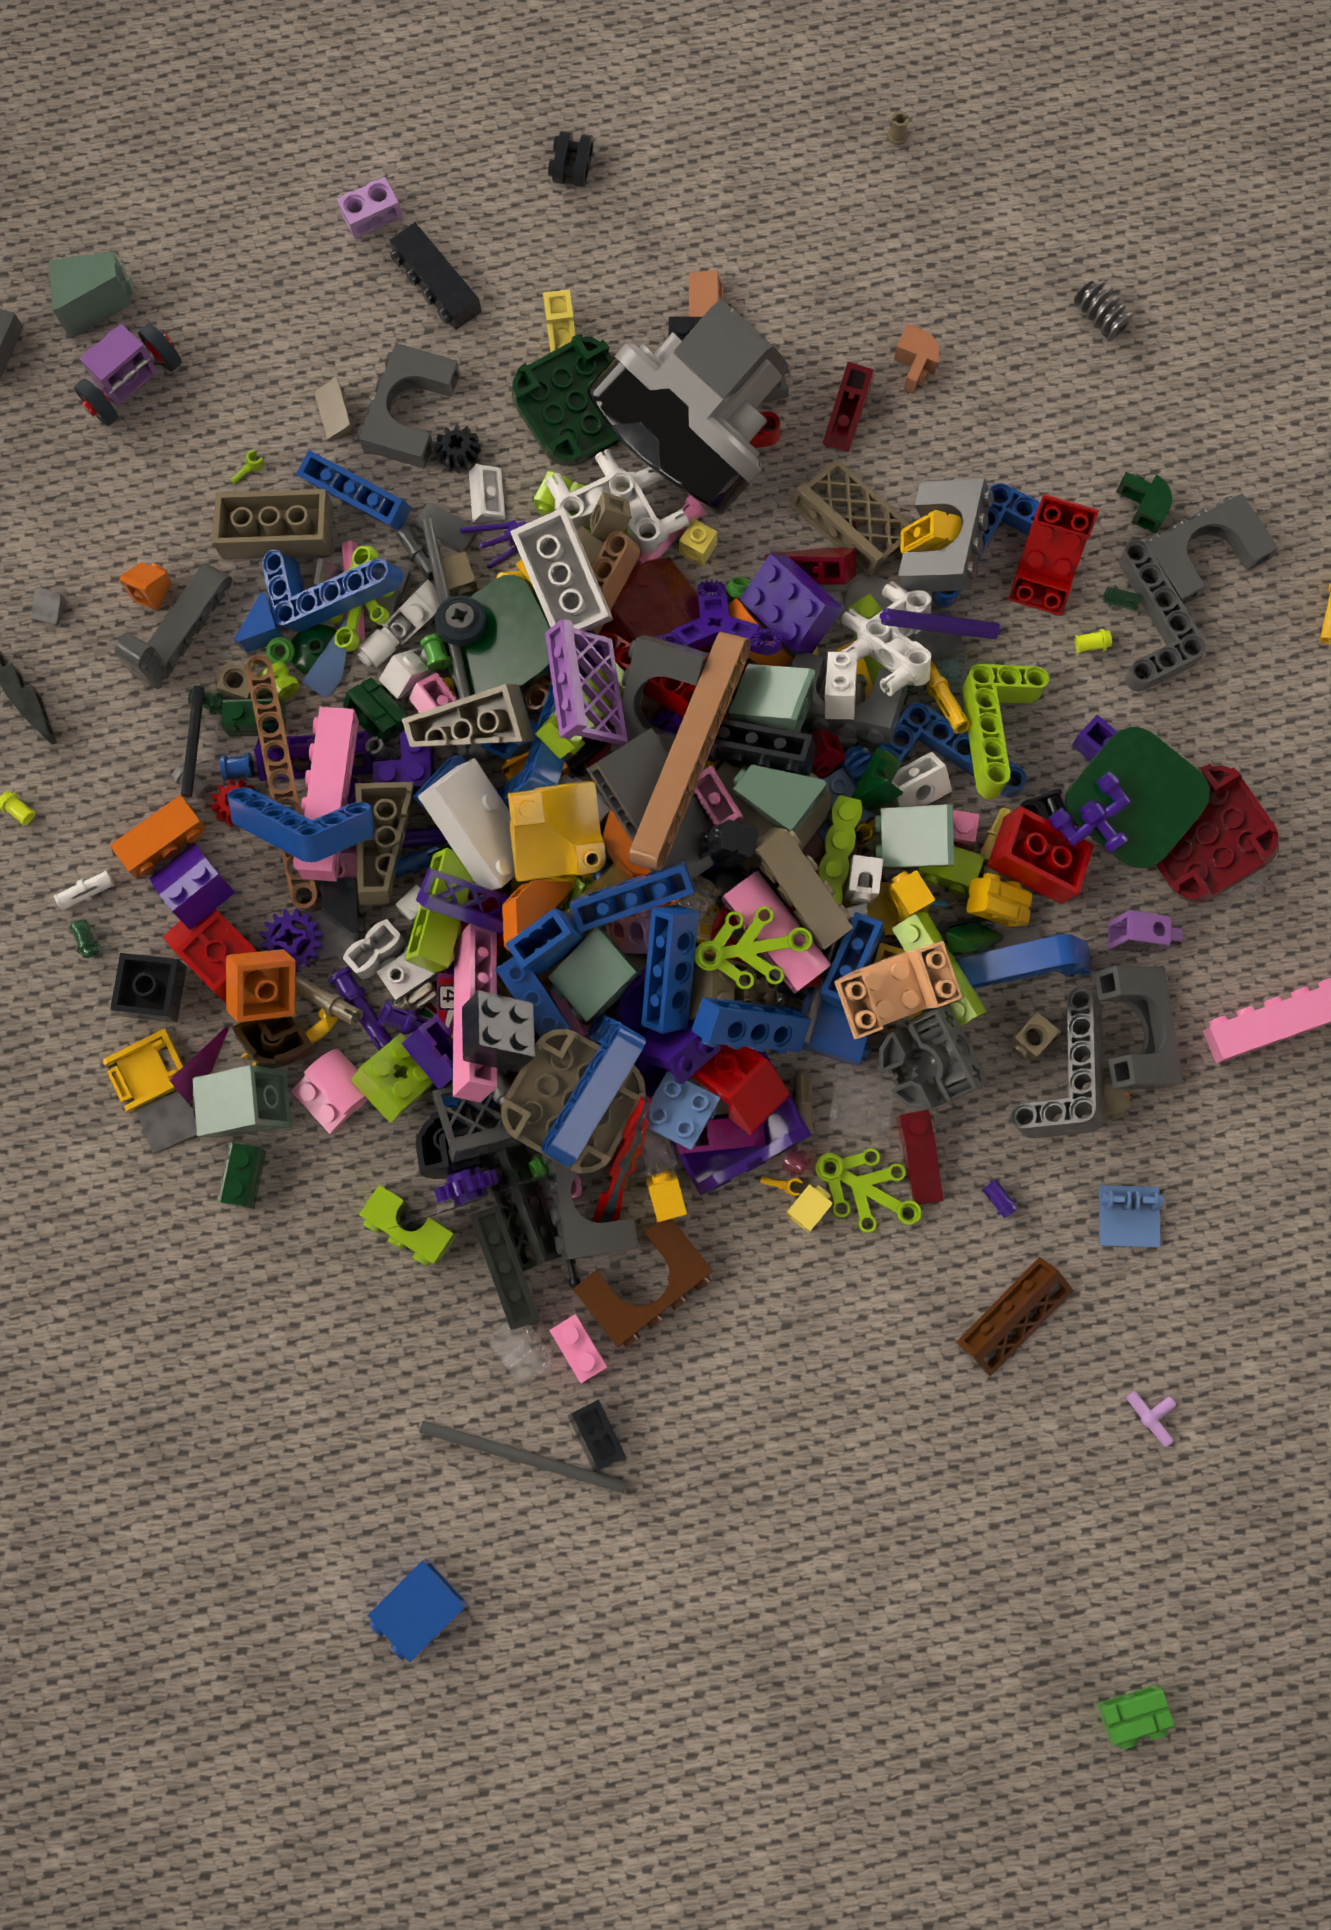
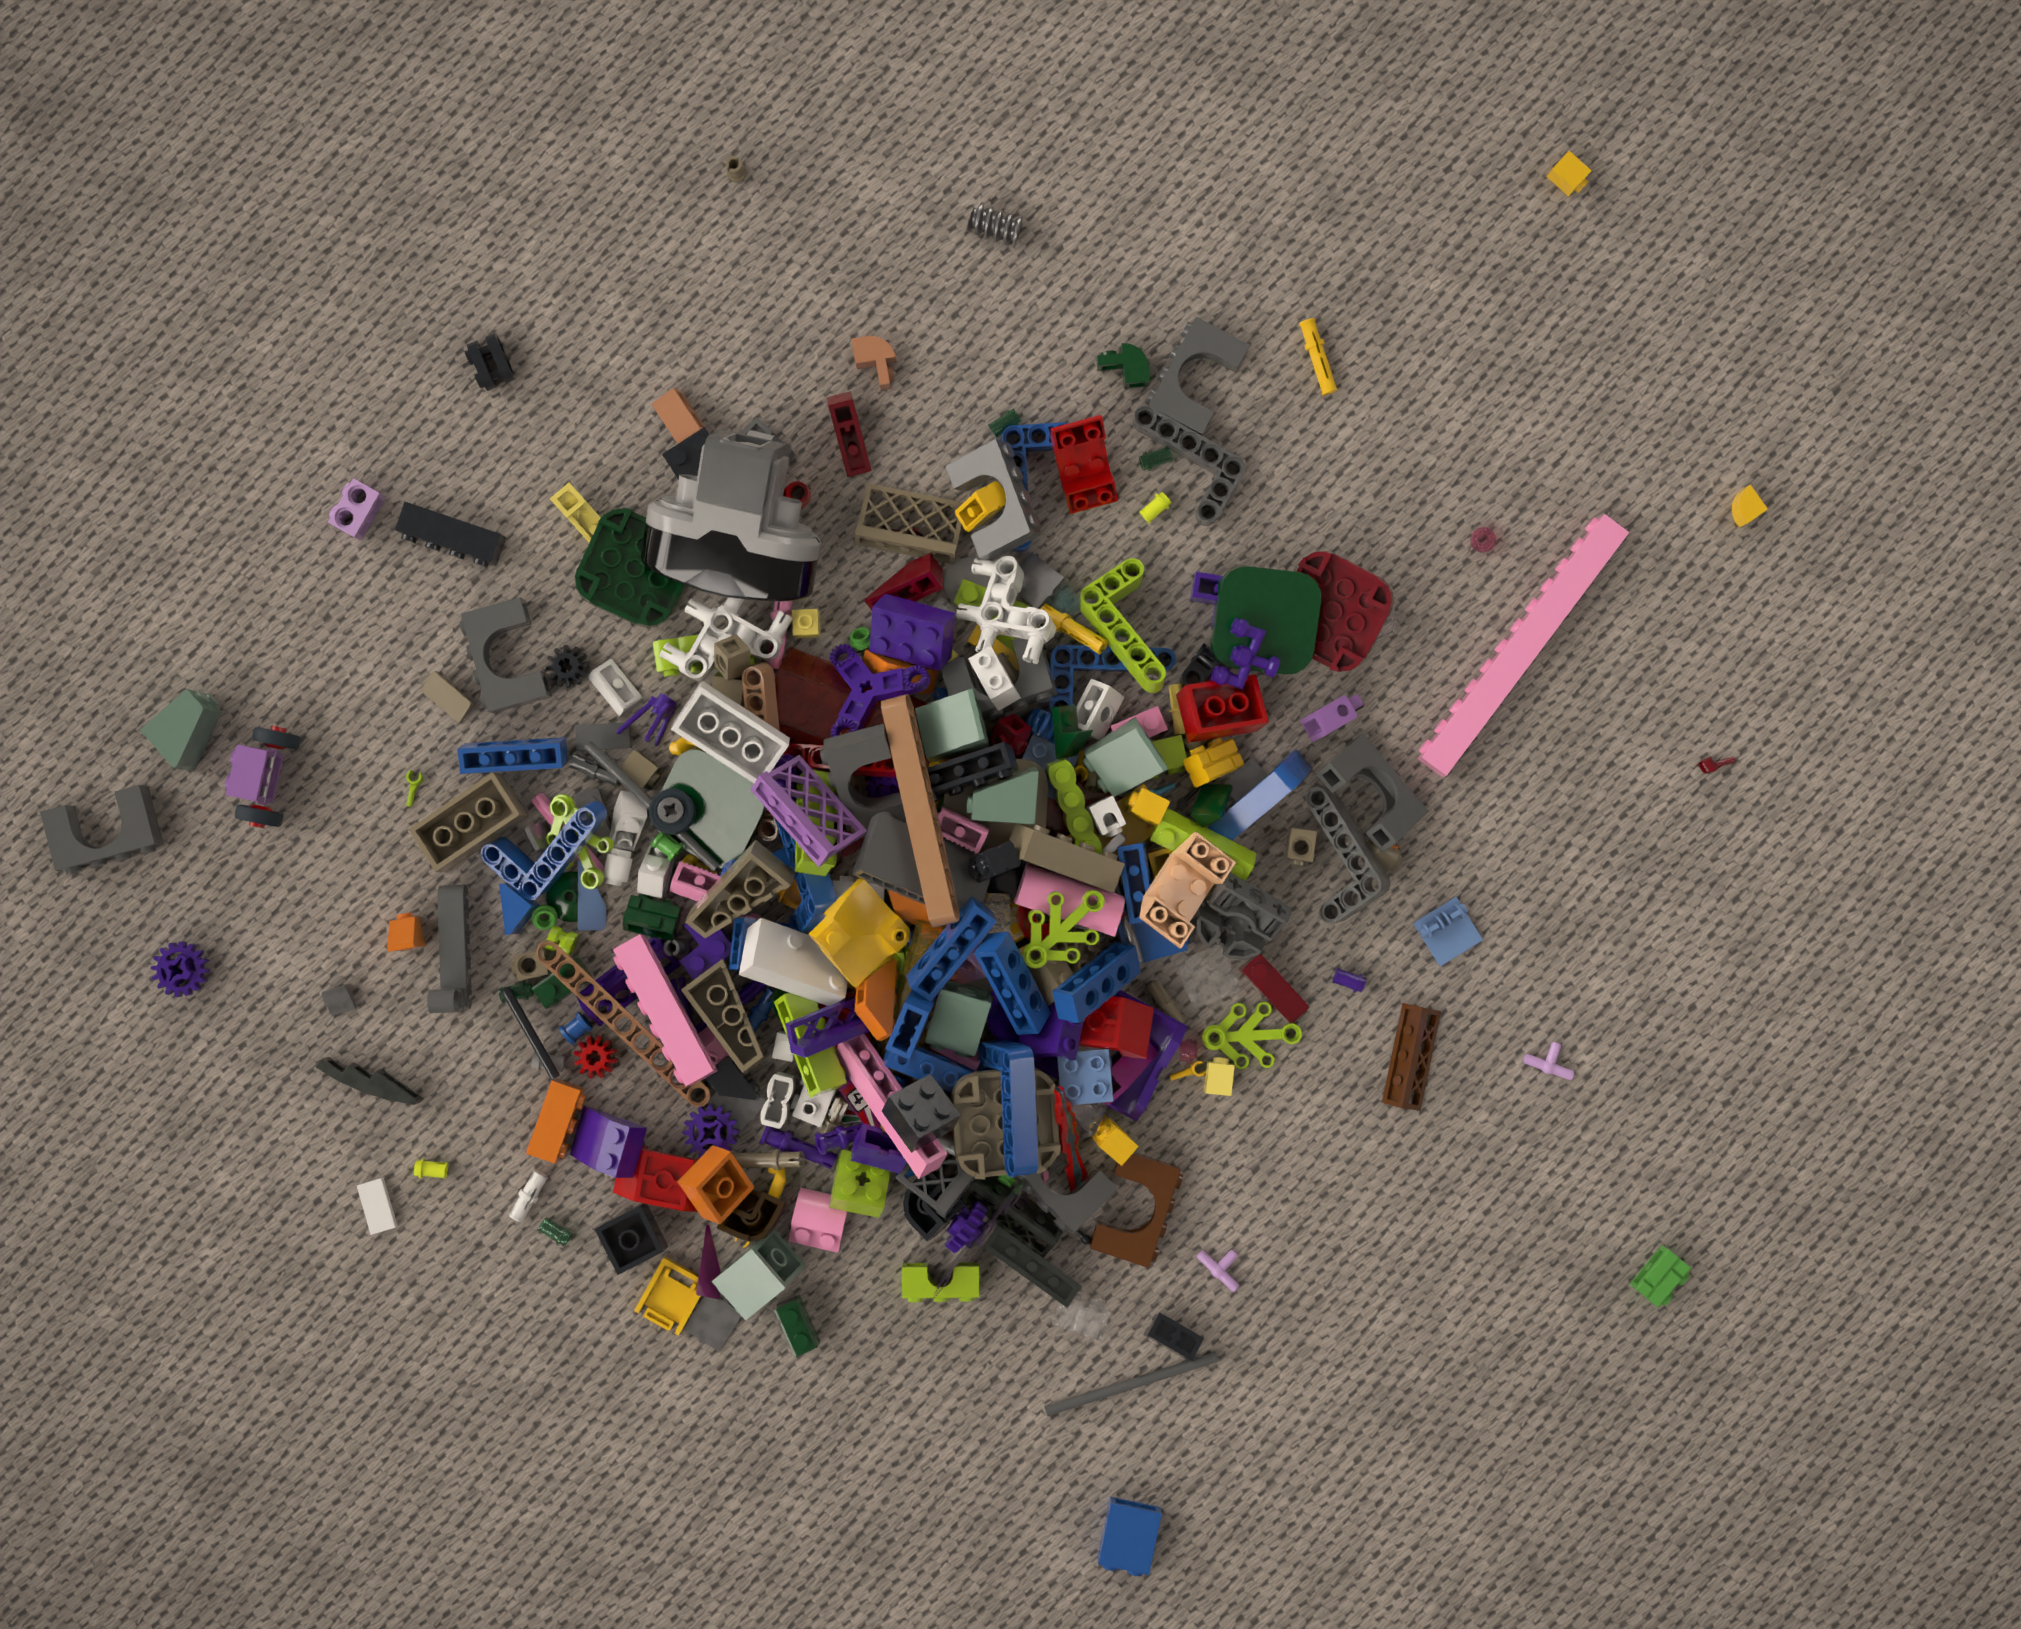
camera: 40 degrees left, 10 degrees up
blue beam [227,787,374,862] -> none
bright pink brick [549,1314,608,1384] -> none
dark purple axle [879,608,1001,639] -> none
none -> clear green pin [988,408,1021,438]
none -> lavender piece [1197,1250,1239,1292]

